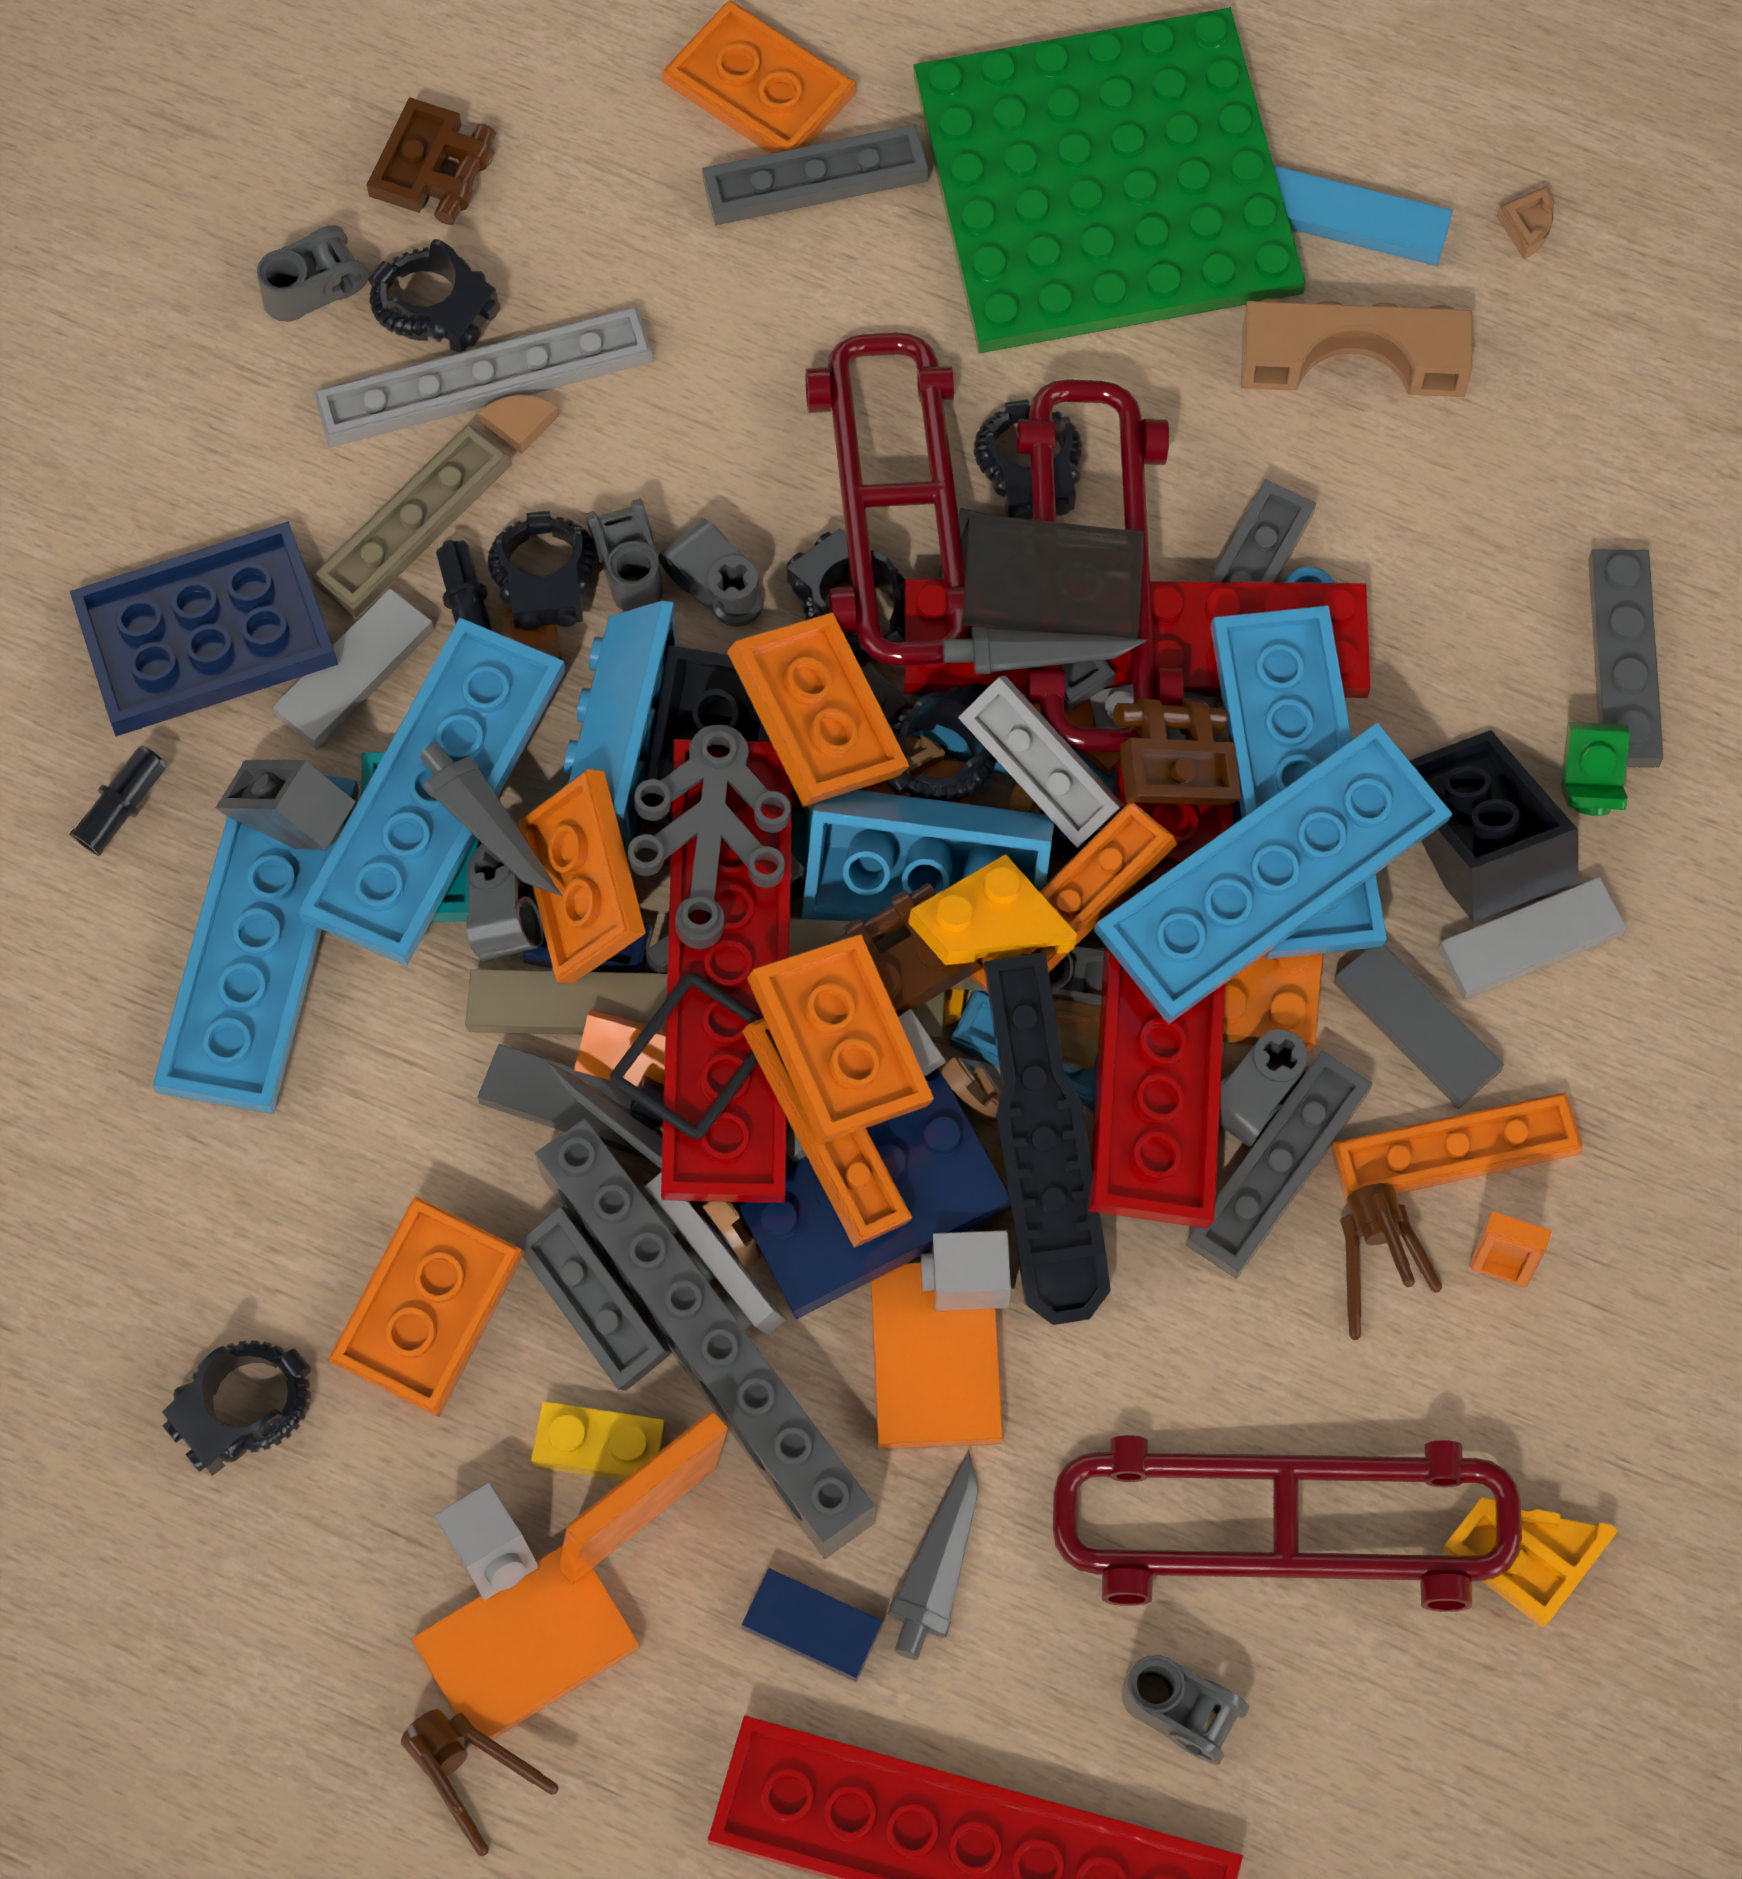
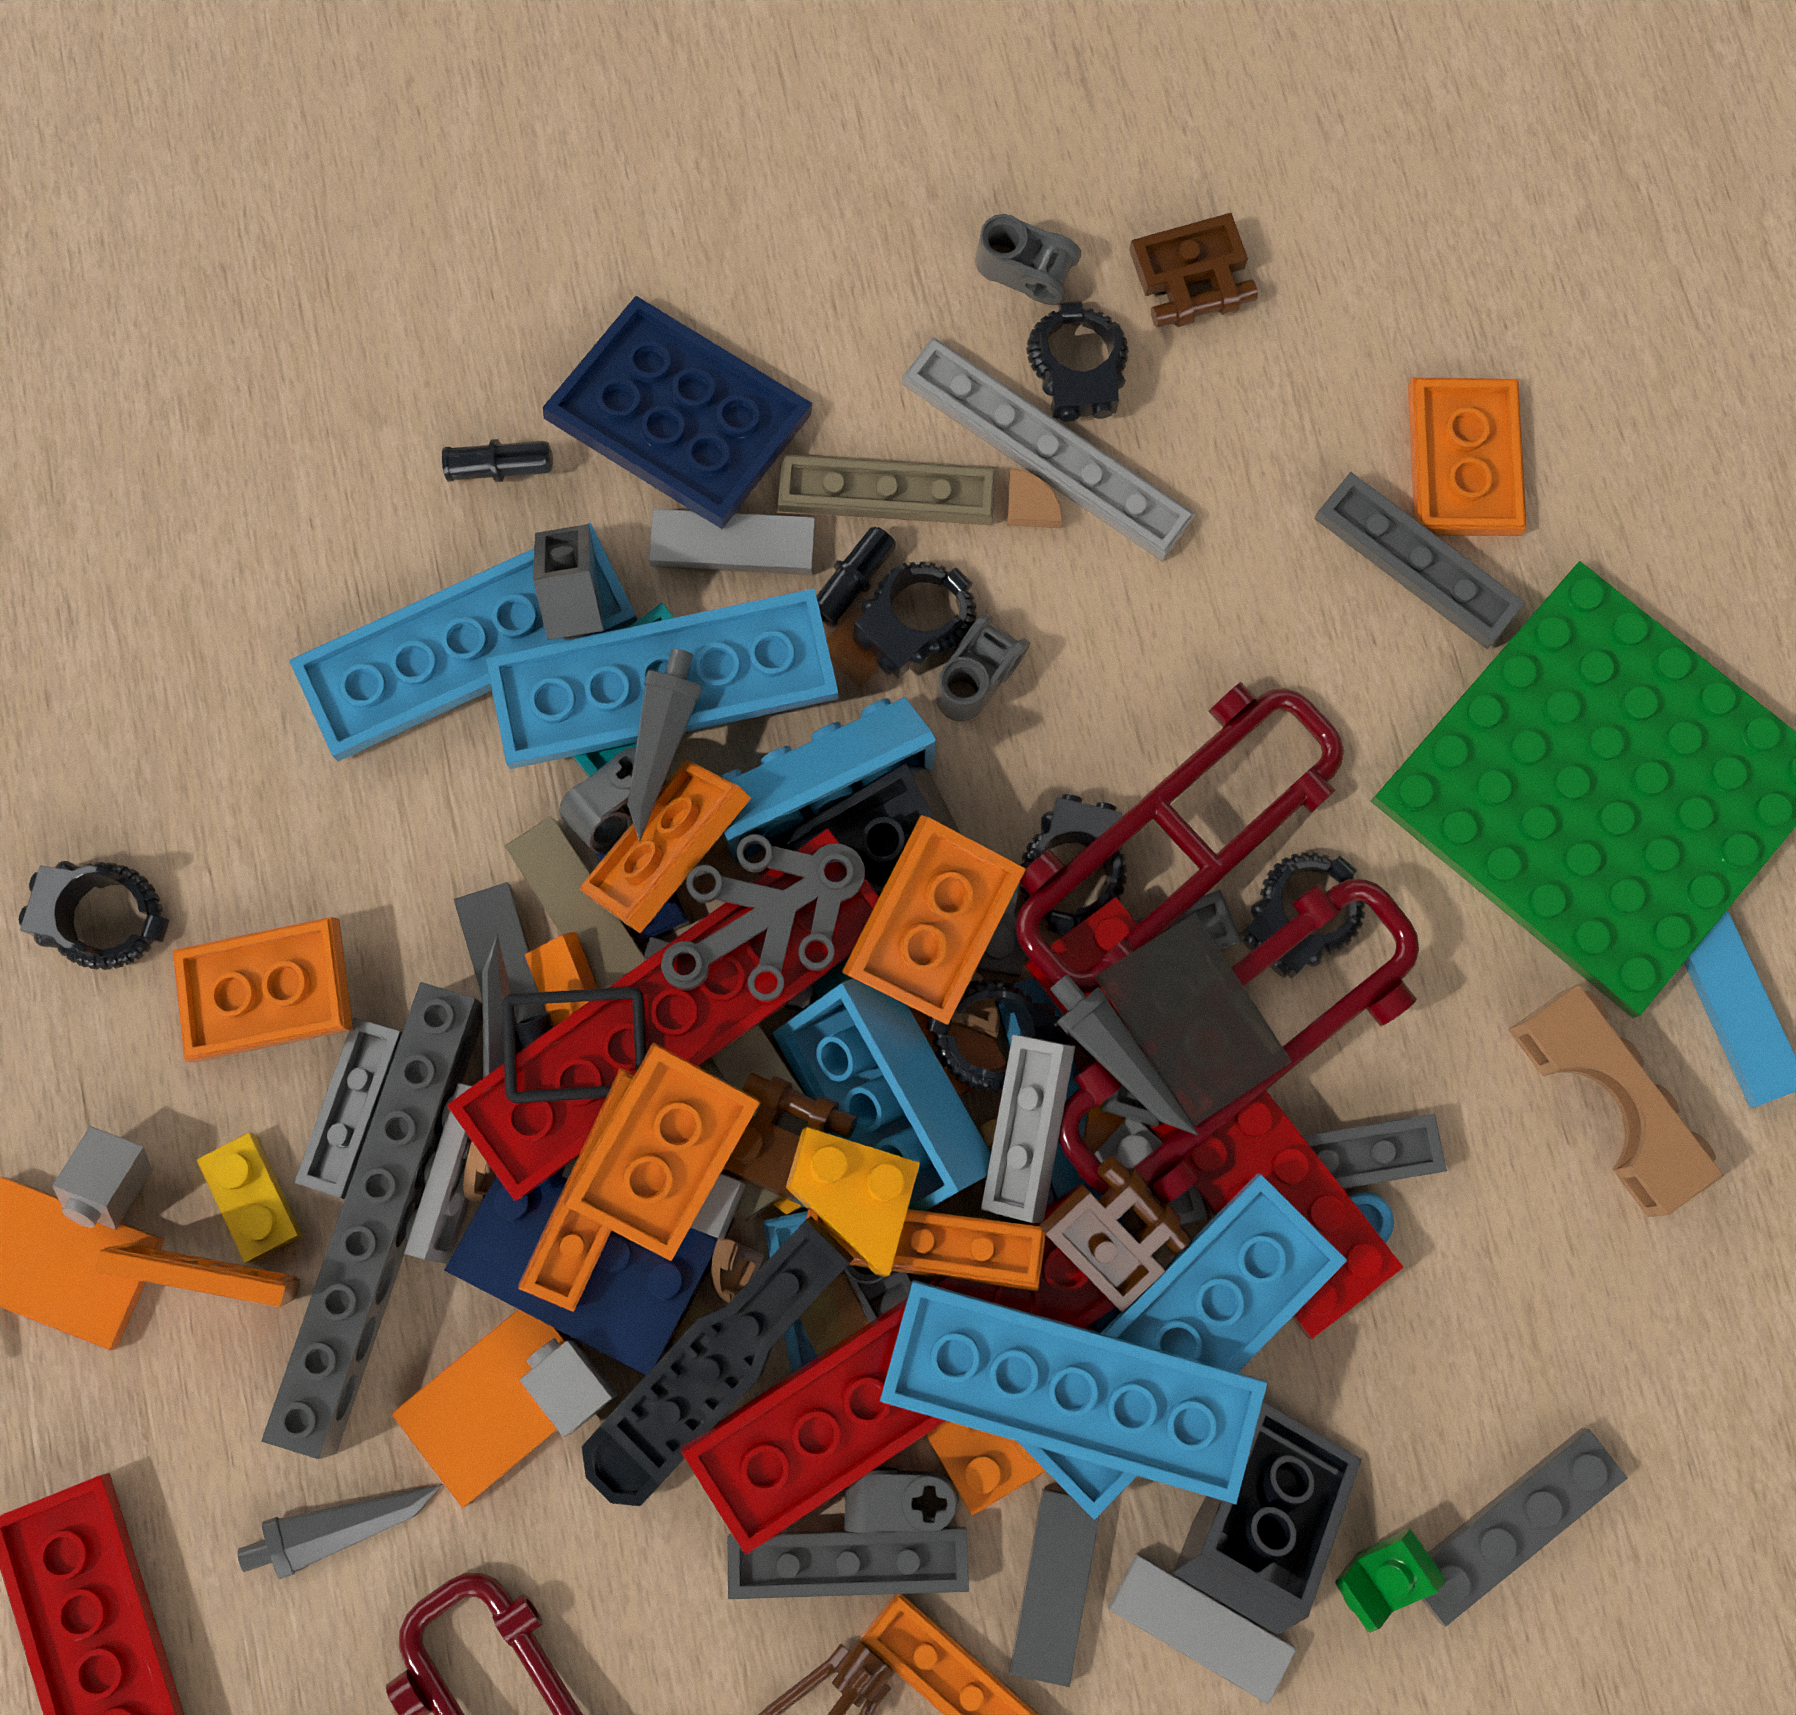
camera: 50 degrees right, 10 degrees up
dark grey piece [658,517,763,627] -> none
dark blue tile [742,1568,883,1683] -> none

